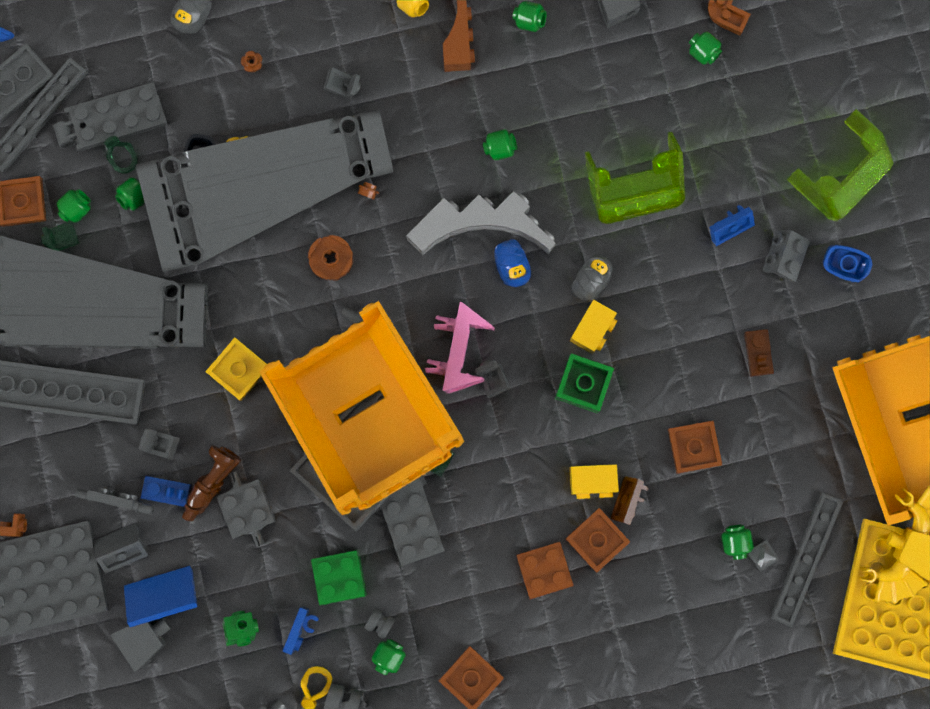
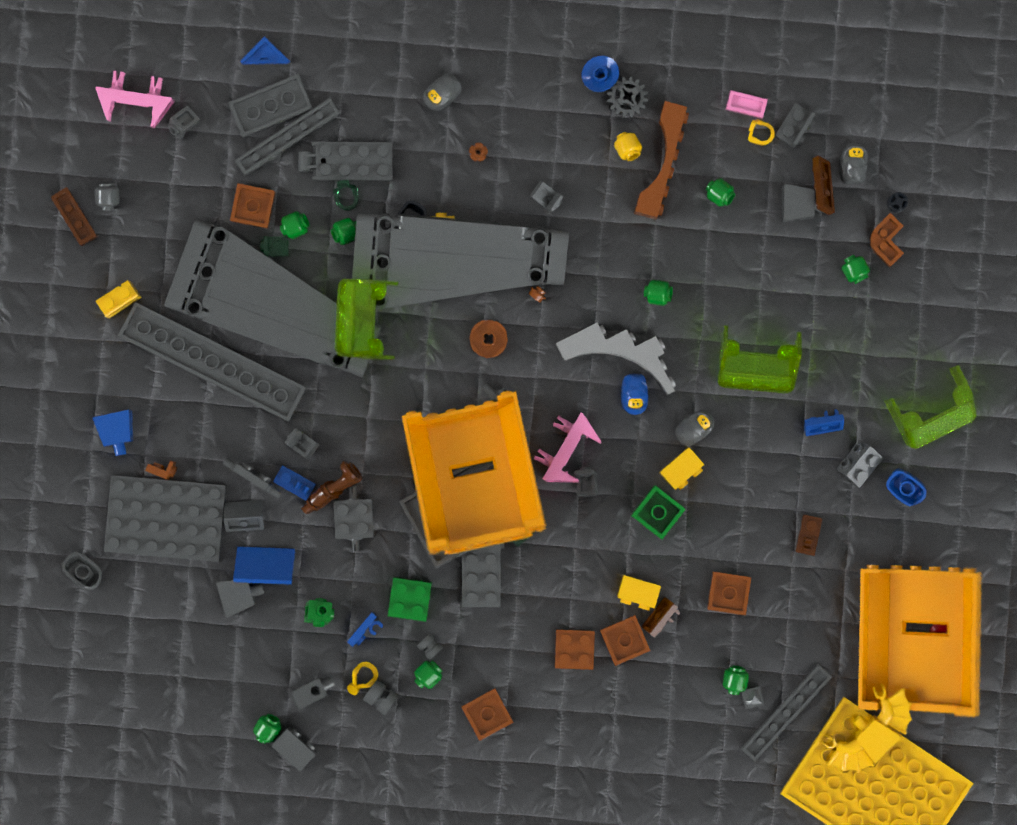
camera: 20 degrees right, 5 degrees up
yellow plate [205,337,267,401] -> none
none -> clear neon green windscreen [335,279,399,360]

